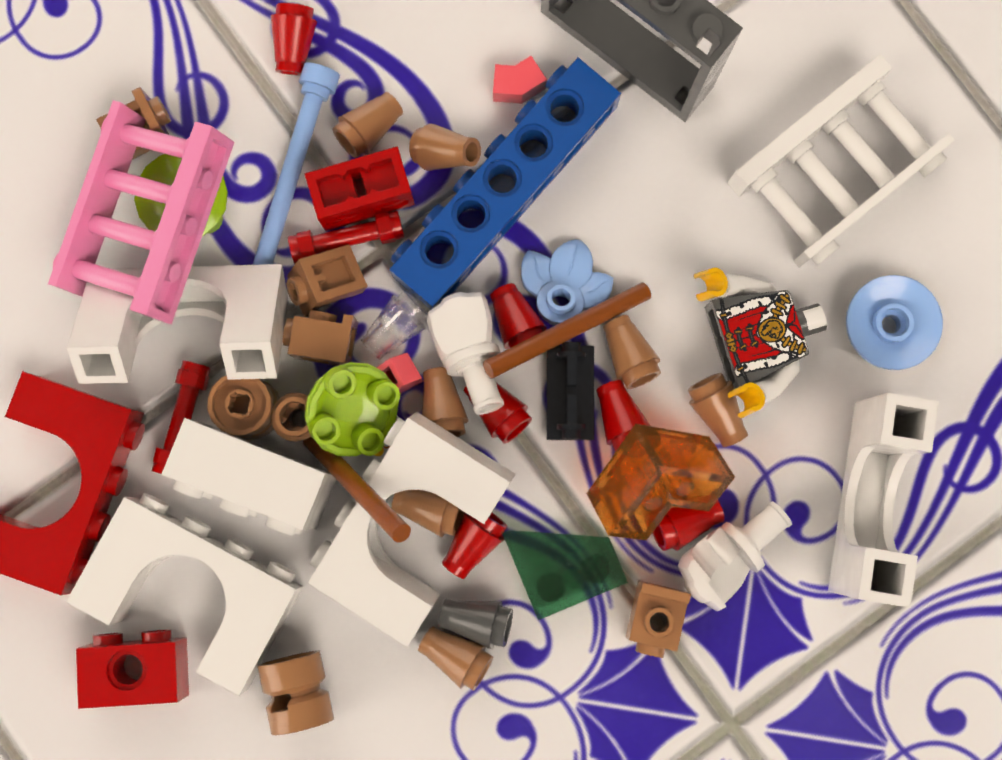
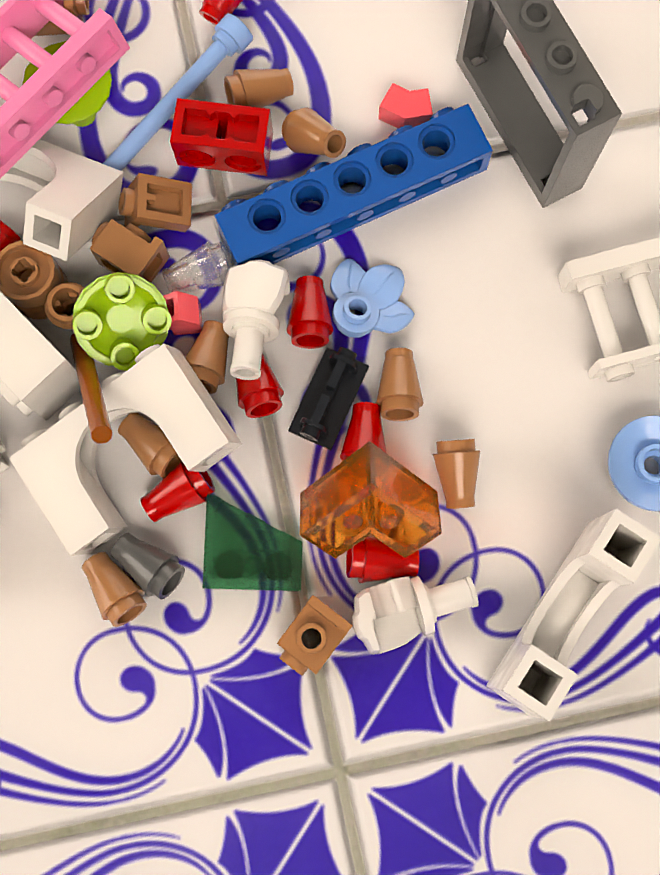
camera: 25 degrees right, 5 degrees down
red bar [288,211,405,264] -> none
dark orange bar [483,282,651,379] -> none
torso [693,267,827,418] -> none

